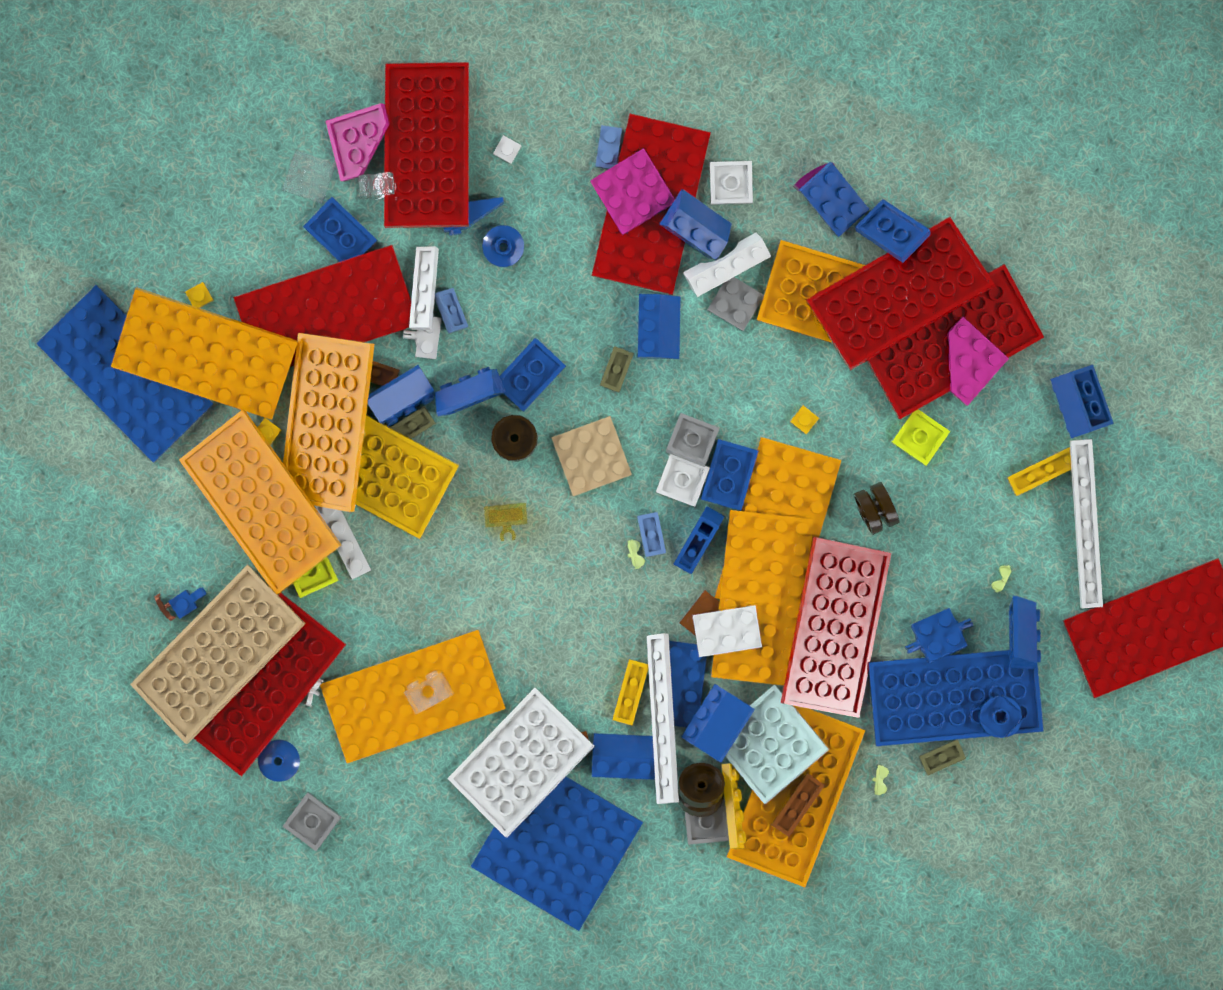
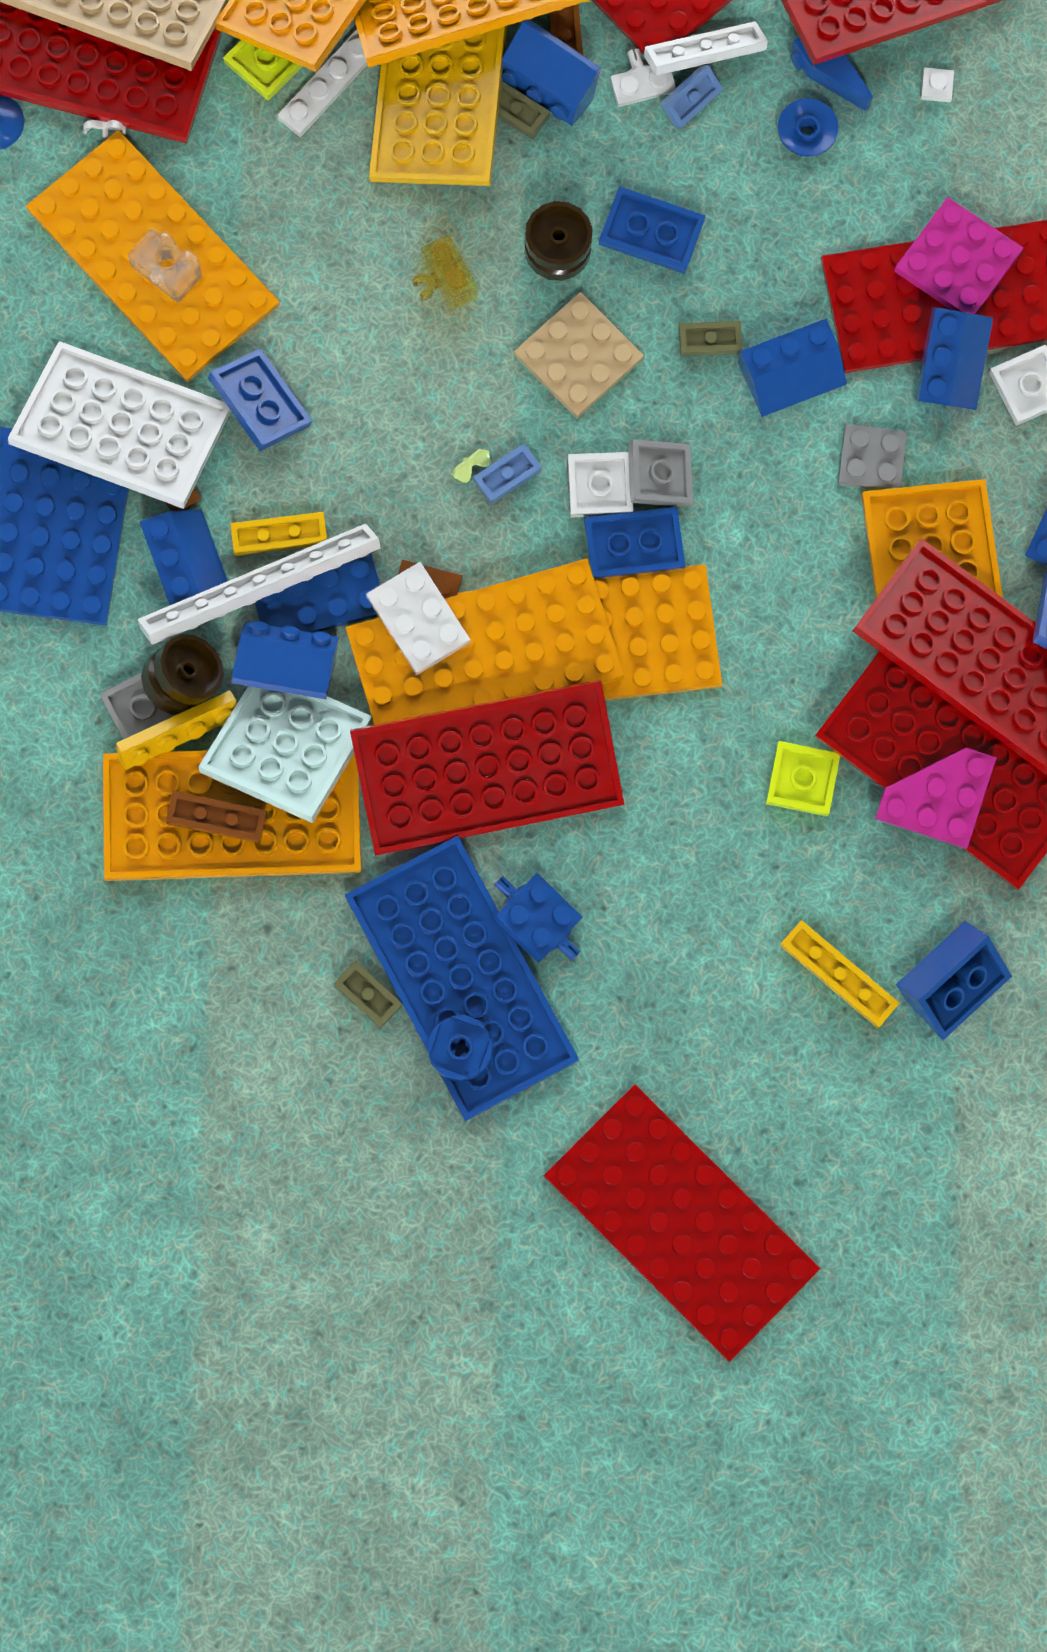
camera: 60 degrees right, 10 degrees down
blue slope [435,367,506,417] -> none
medium blue plate [595,125,622,169] -> none
blue slope [674,506,725,574] -> none
white arch [683,233,771,297] -> none
yellow plate [790,405,819,434] -> none
dark brown wheel [853,482,900,535] -> none
yellowish green piece [872,765,889,795] -> none
yellowish green piece [991,565,1011,593] -> none
blue slope [1009,596,1041,669] -> none
white plate [1070,439,1103,608] -> none
none -> plate [208,348,312,451]

